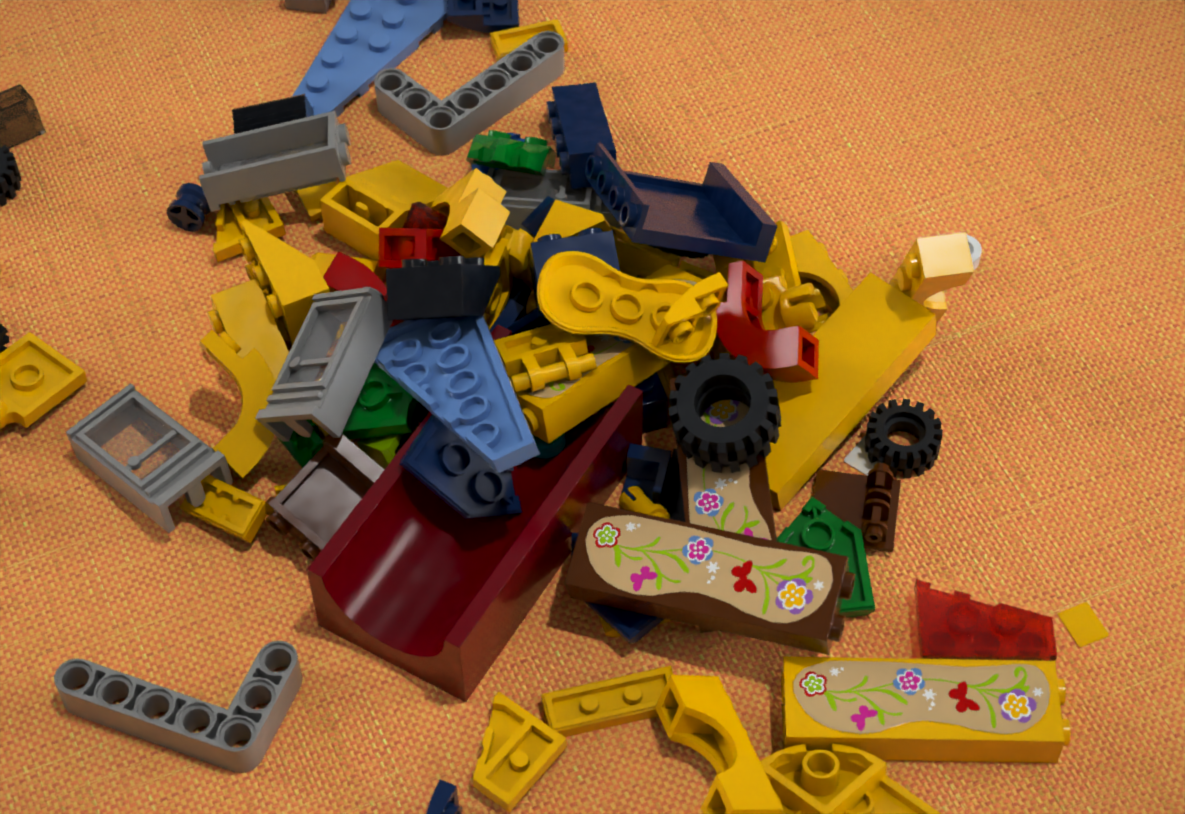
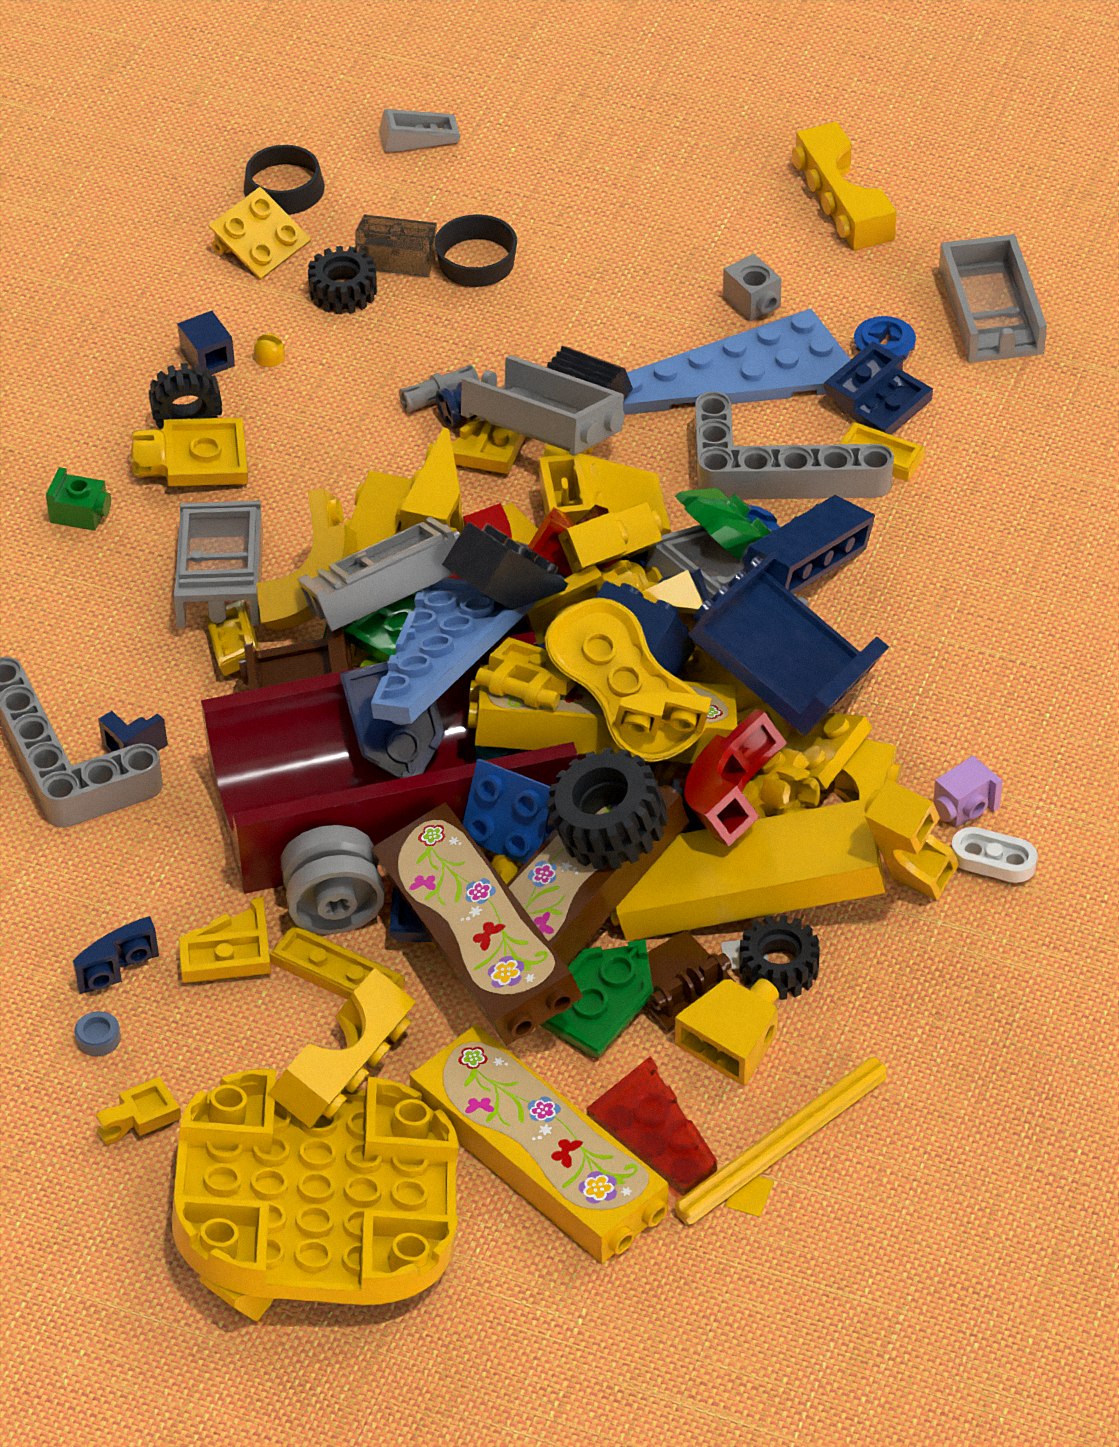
camera: 45 degrees right, 5 degrees down
none -> dark blue panel [98,710,168,753]
none -> light grey wheel [280,825,384,935]
none -> light grey pin [399,365,479,413]
none -> black tyre [434,214,517,287]
none -> blue hinge [462,758,551,864]
none -> yellow torso [675,979,779,1086]
none -> yellow axle [675,1057,887,1225]
none -> lavender brick [933,755,1003,828]

